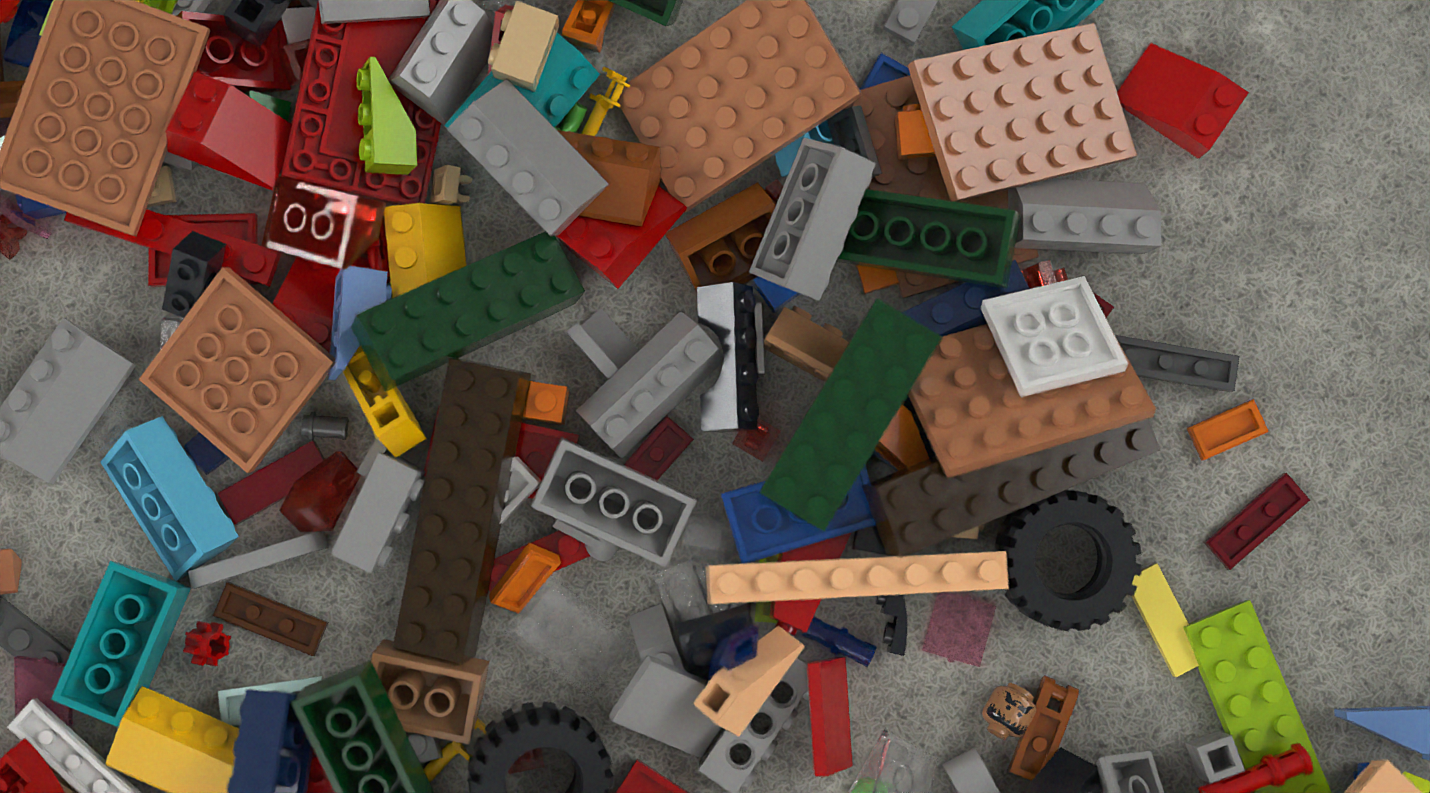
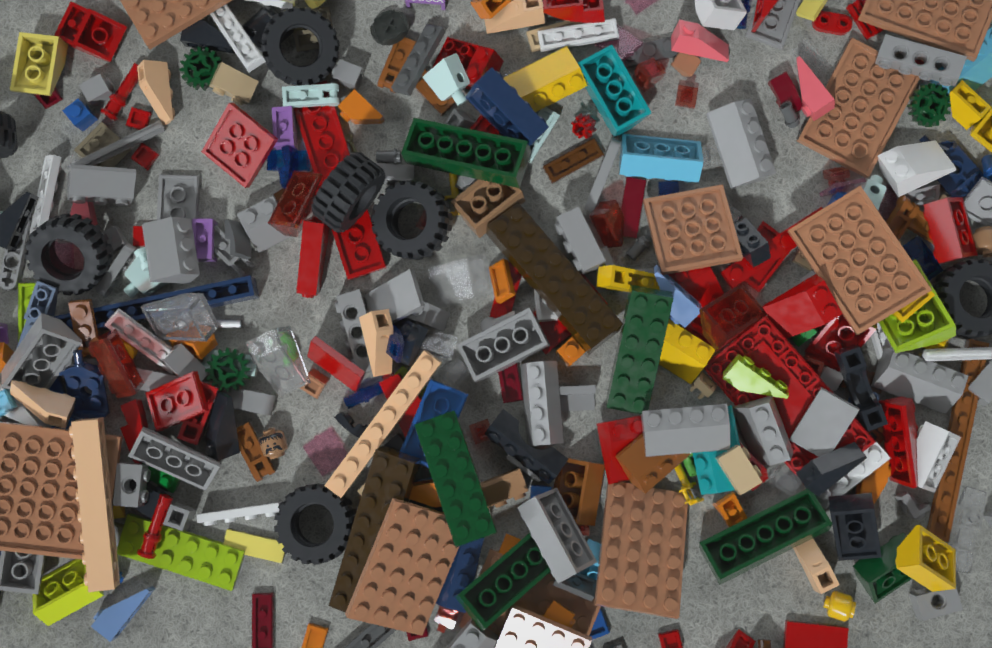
camera: 130 degrees right, 0 degrees up
white plate [981,276,1128,397] -> none
none -> white plate [196,502,281,526]
none -> nougat slope [300,368,330,399]
none -> clear red slope [633,57,666,92]
none -> clear red tile [675,85,698,109]

